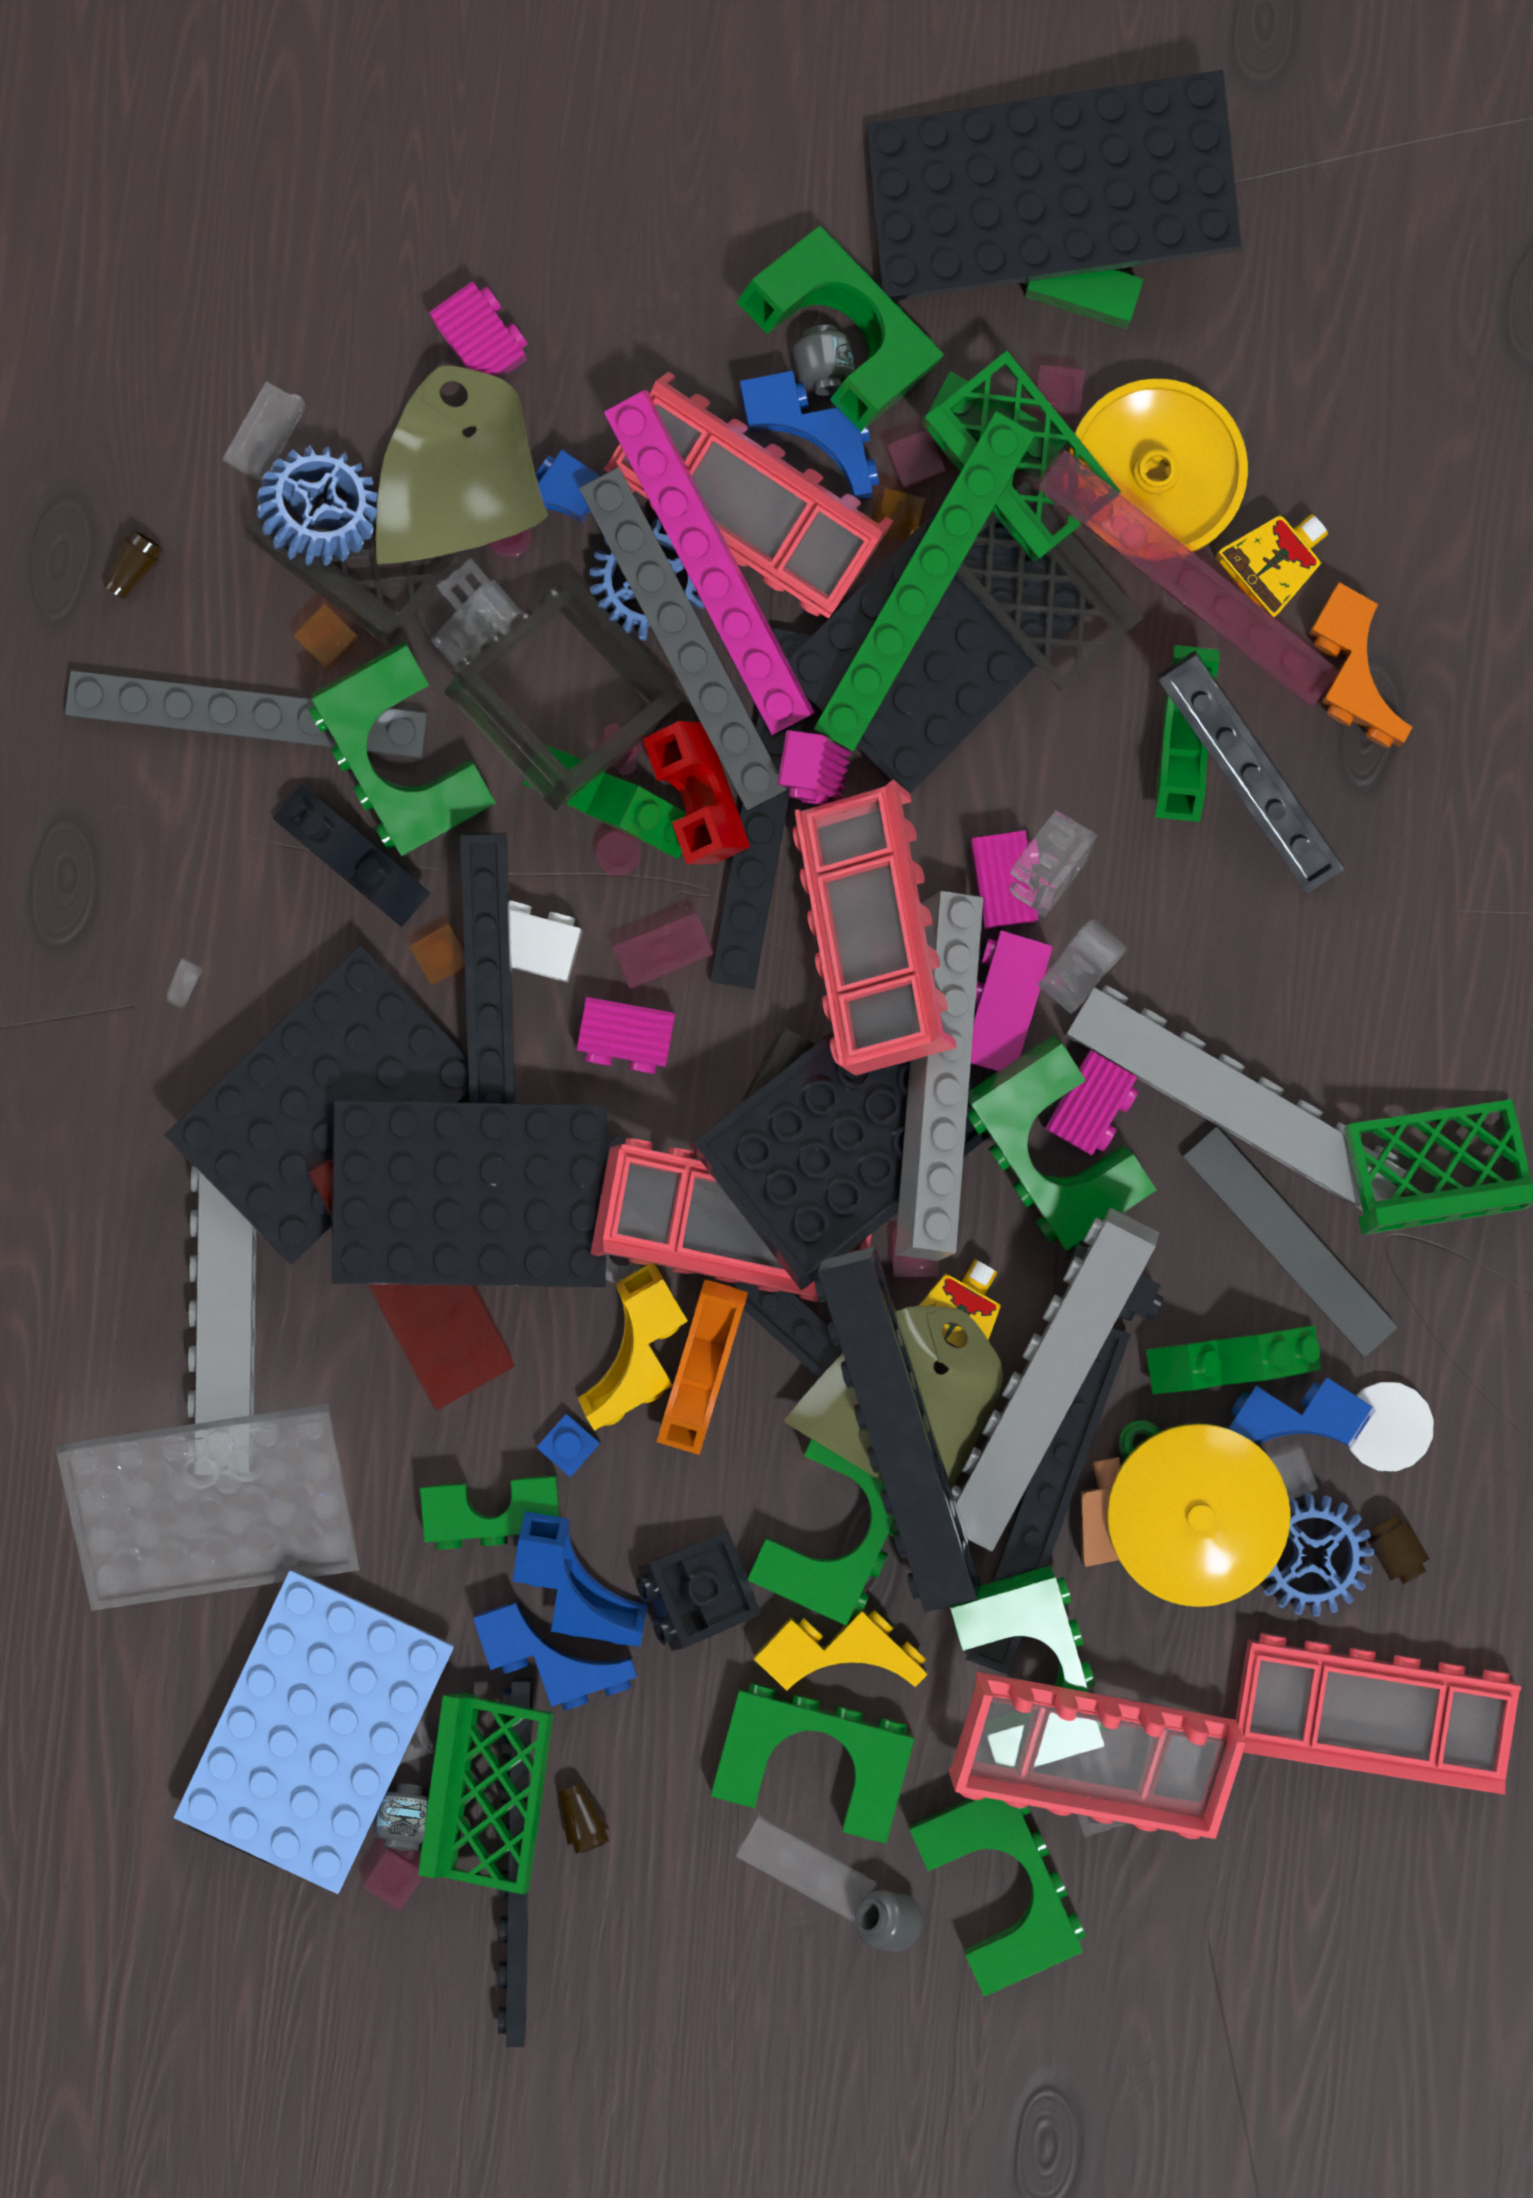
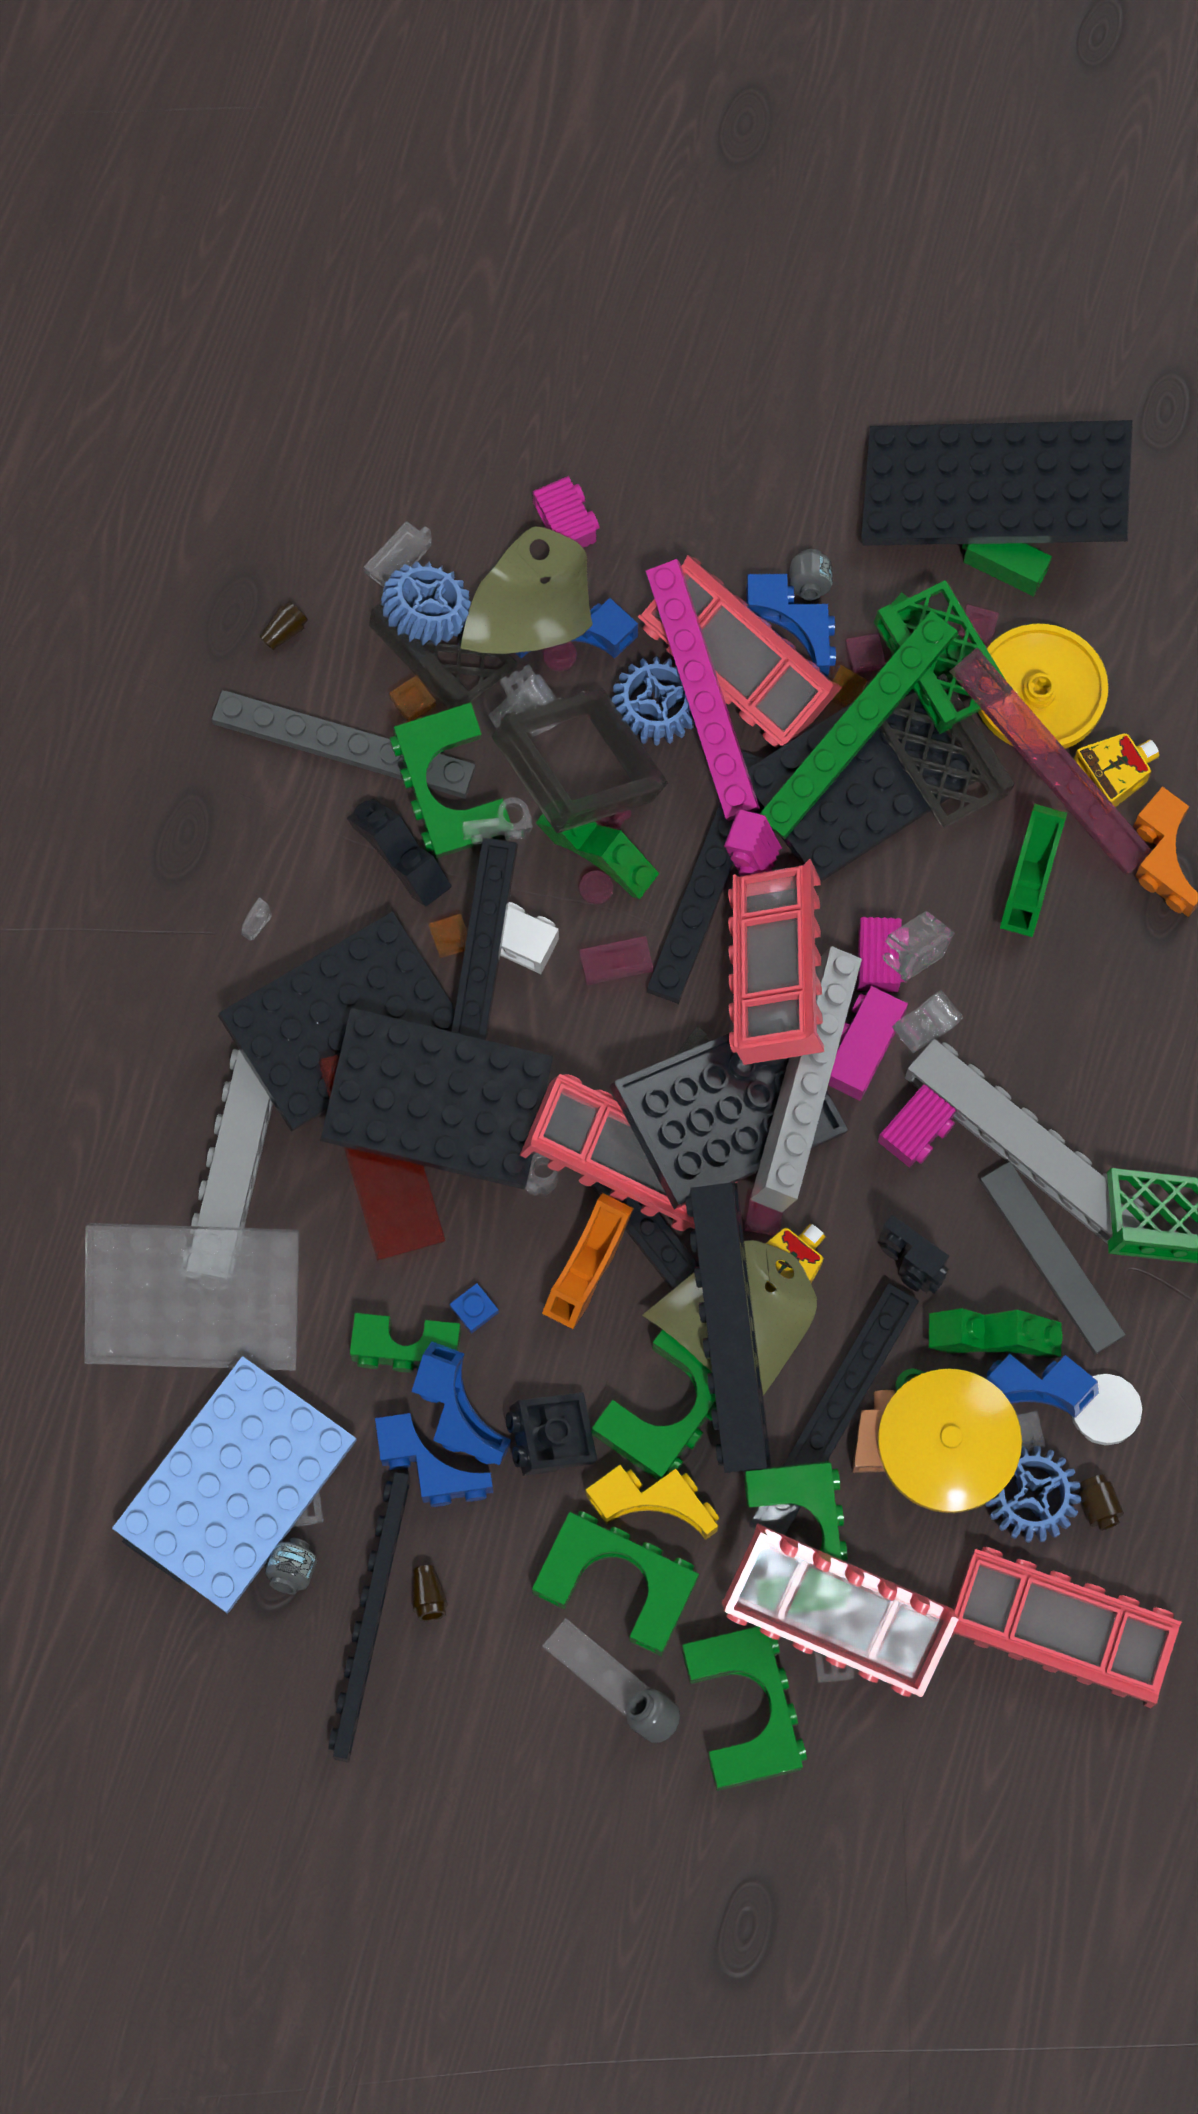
camera: 10 degrees right, 15 degrees down
clear pink plate [363,1848,423,1912] -> none
green fence [418,1692,554,1894] -> none
dark pink brick [577,997,676,1074] -> none
yellow arch [578,1263,688,1431] -> none
dark grey plate [579,467,787,810] -> none
red arch [643,721,750,865] -> none
green arch [736,226,944,432] -> none
light grey brick [951,1208,1159,1551] -> none
green arch [967,1035,1157,1251] -> none
black plate [1157,650,1345,894] -> none
none -> clear plate [462,797,533,844]

